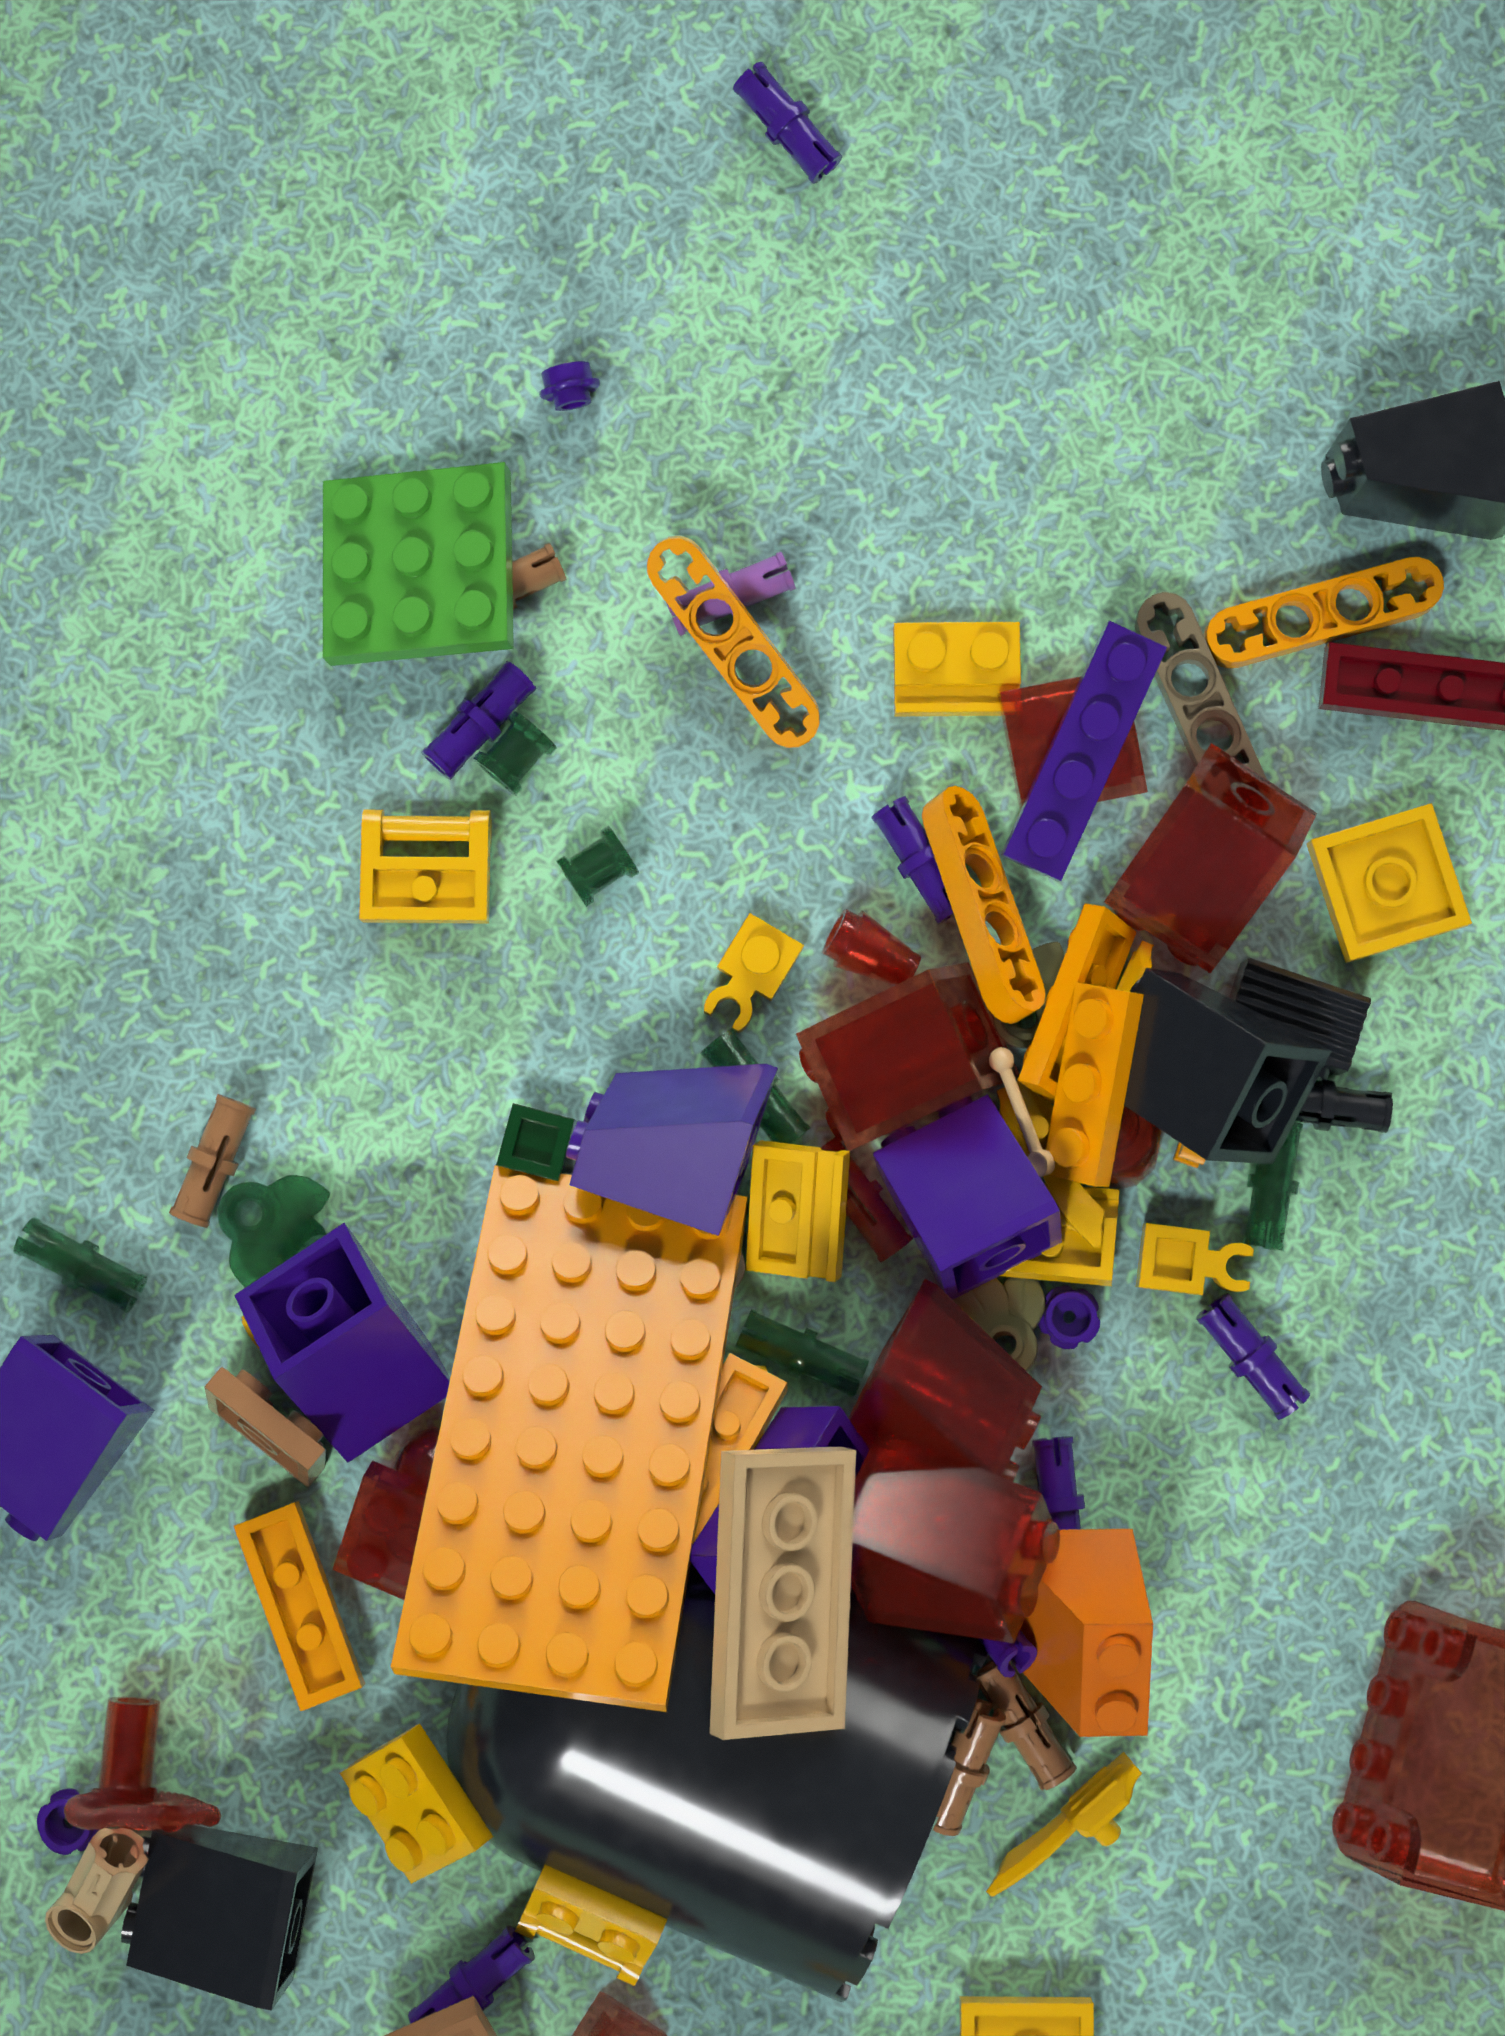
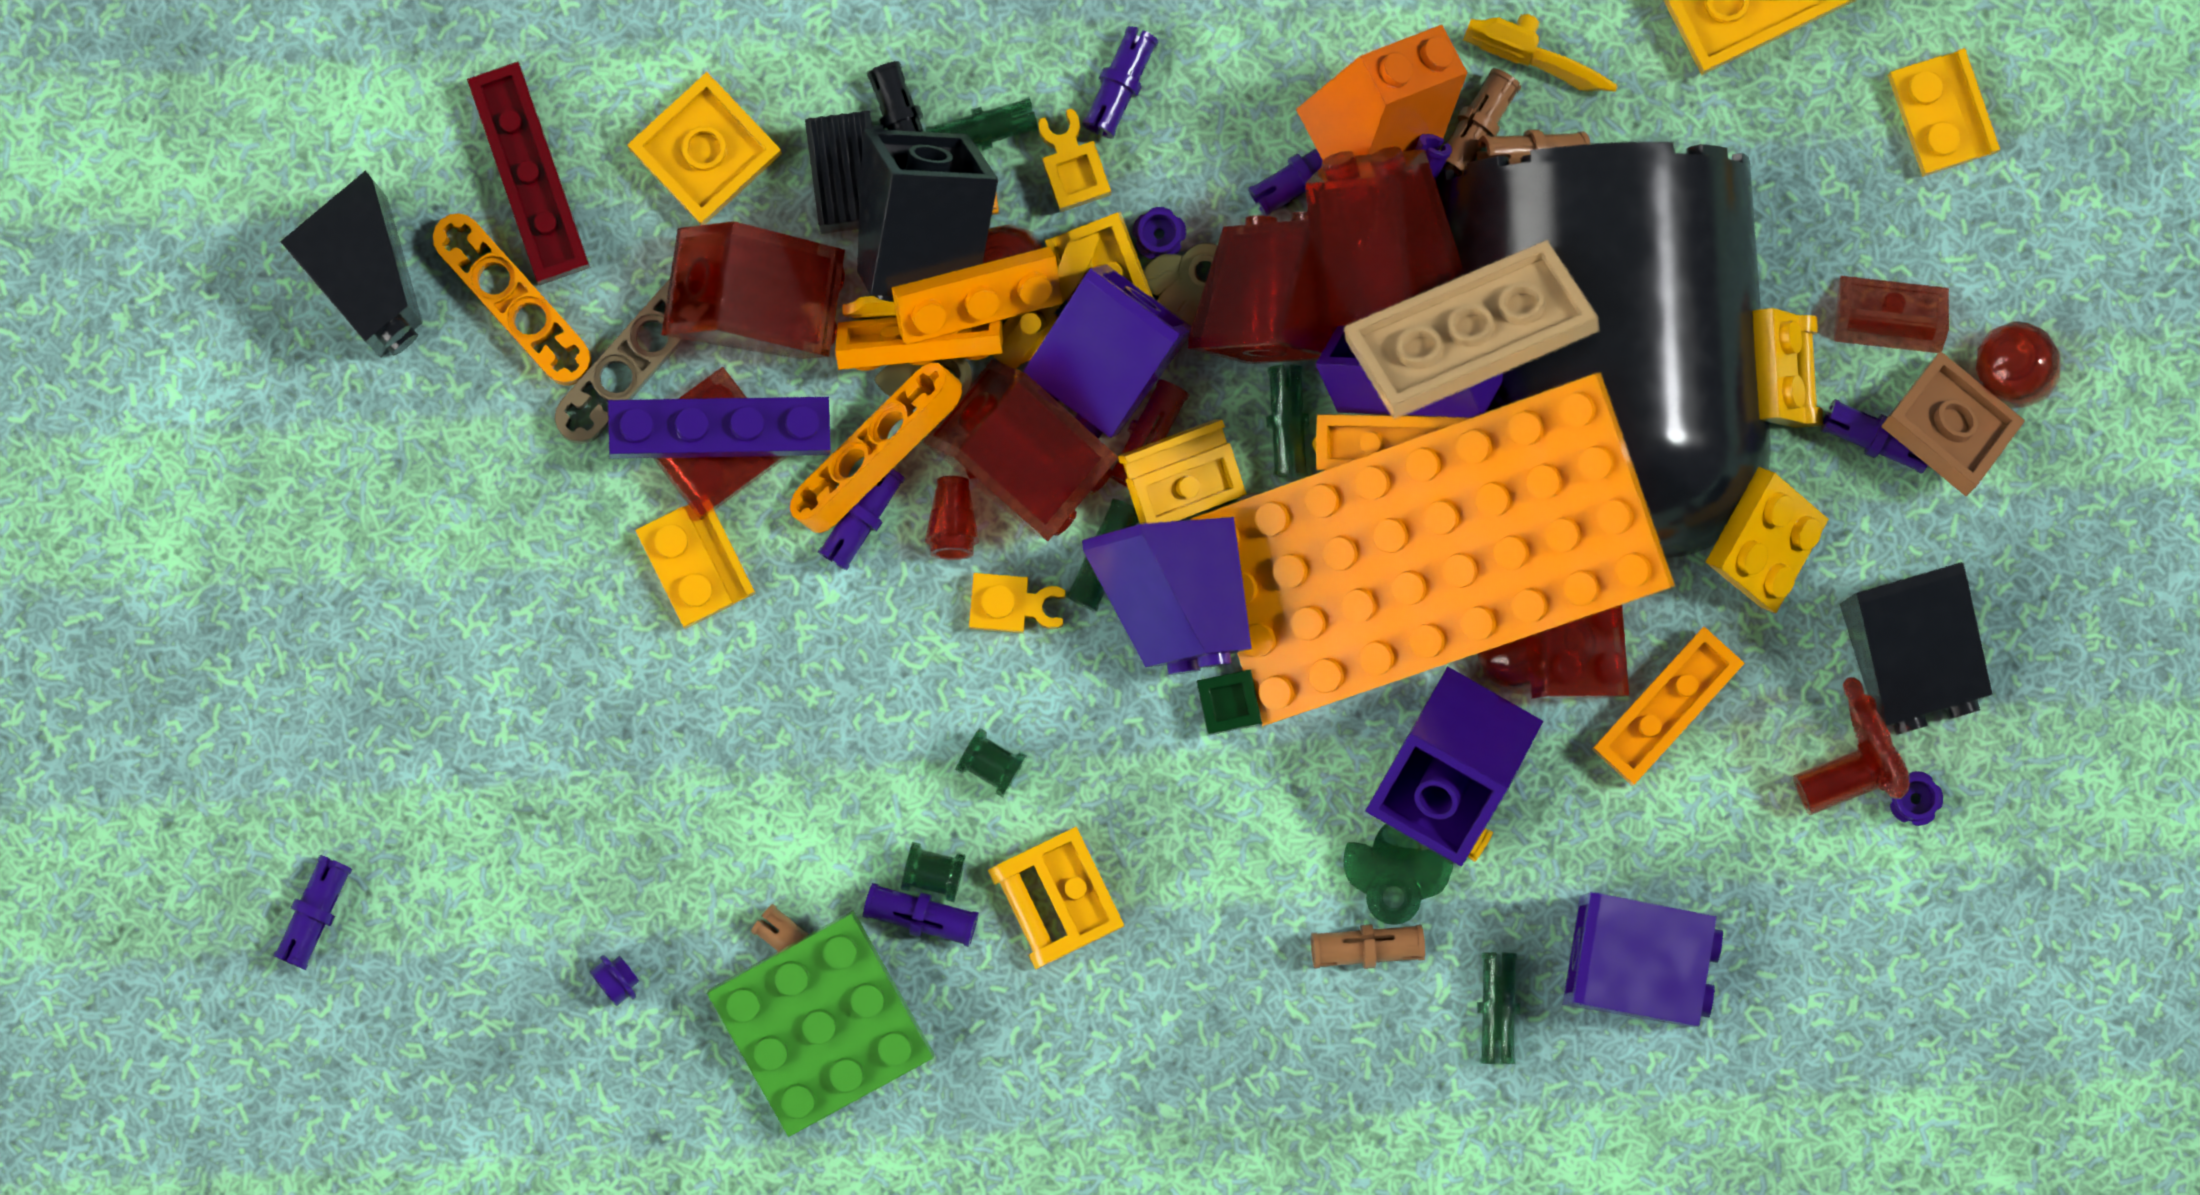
camera: 120 degrees left, 0 degrees up
tan piece [45,1826,149,1954] -> none
medium nougat plate [204,1367,326,1488] -> none
light orange beam [647,536,820,748] -> none
medium lavender pin [666,551,796,636] -> none
tan hinge [989,1047,1055,1177] -> none

